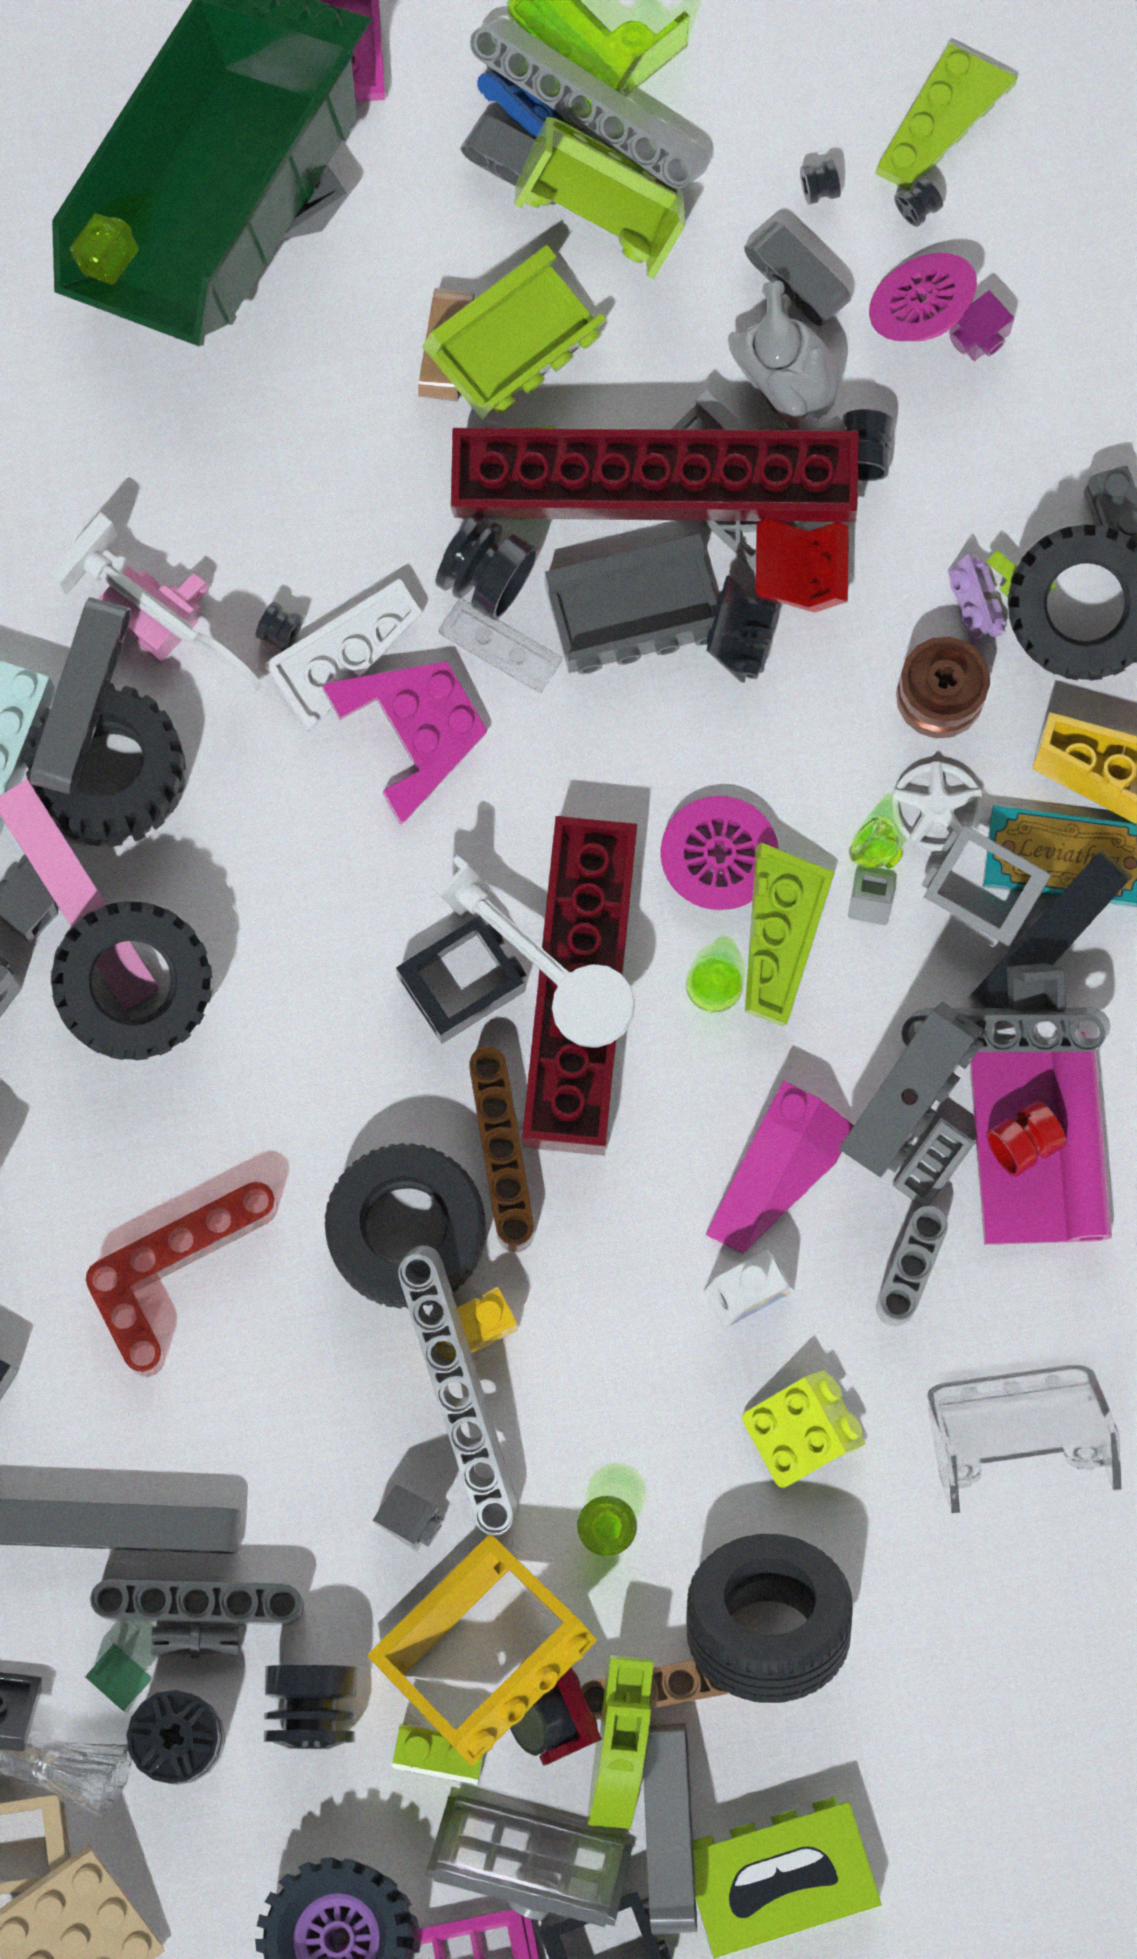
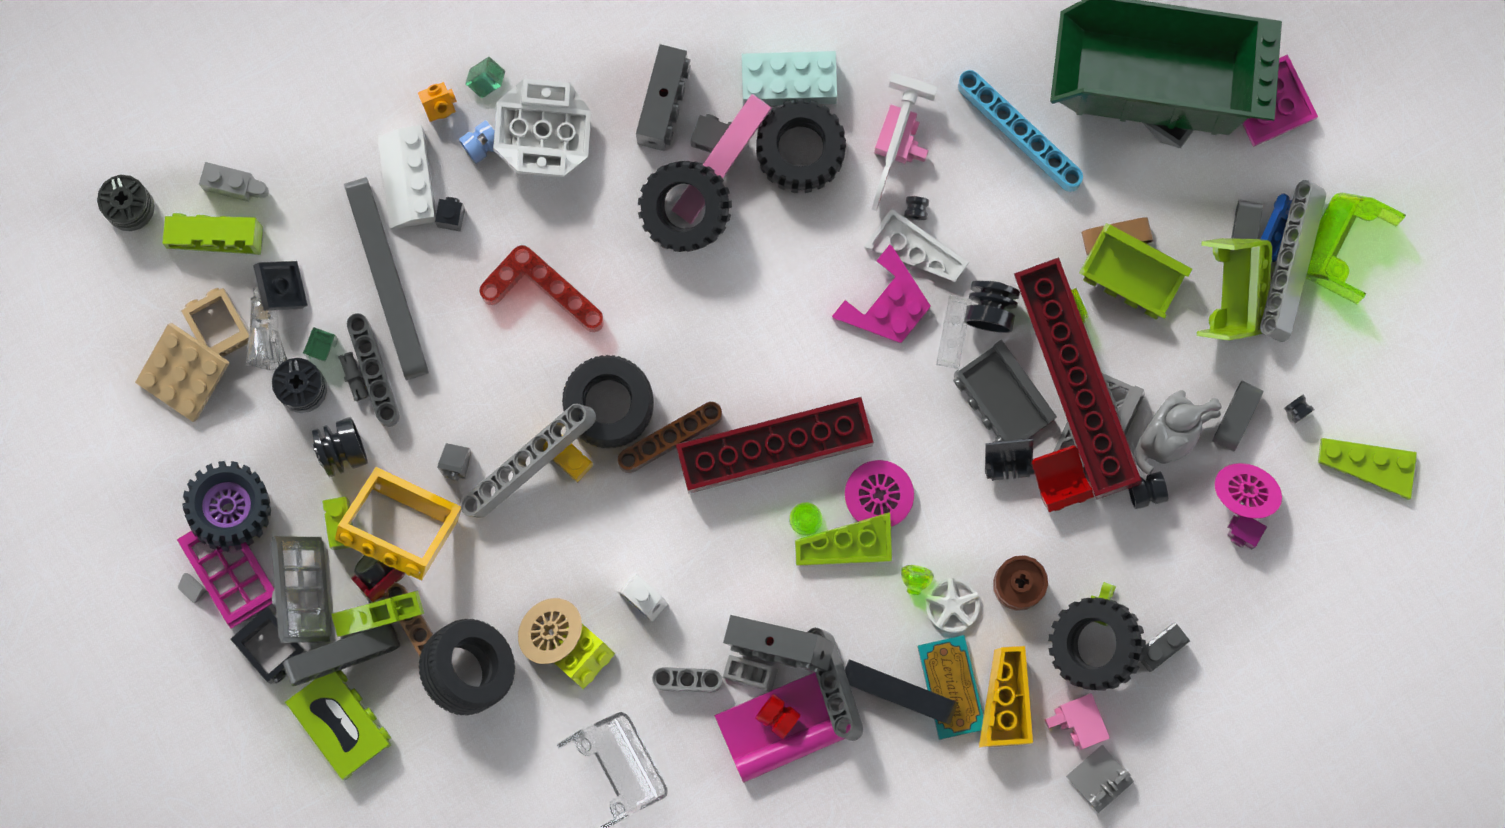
camera: 70 degrees right, 5 degrees up
dark grey beam [30,597,131,795] -> none
clear neon green brick [69,213,139,285] -> none
black window [396,915,527,1044] -> none
white piece [429,855,636,1048] -> none
clear neon green brick [577,1496,637,1556] -> none
dark pink wedge [706,1080,854,1254] -> none
light grey slope [848,869,896,925] -> none
black wheel [894,176,943,227] -> none
light grey window [922,825,1052,946] -> none
lavender hinge [948,554,1007,644] -> none
dark grey panel [1007,963,1066,1012] -> none
none -> tan piece [518,598,582,664]
none -> medium azure beam [958,70,1083,192]

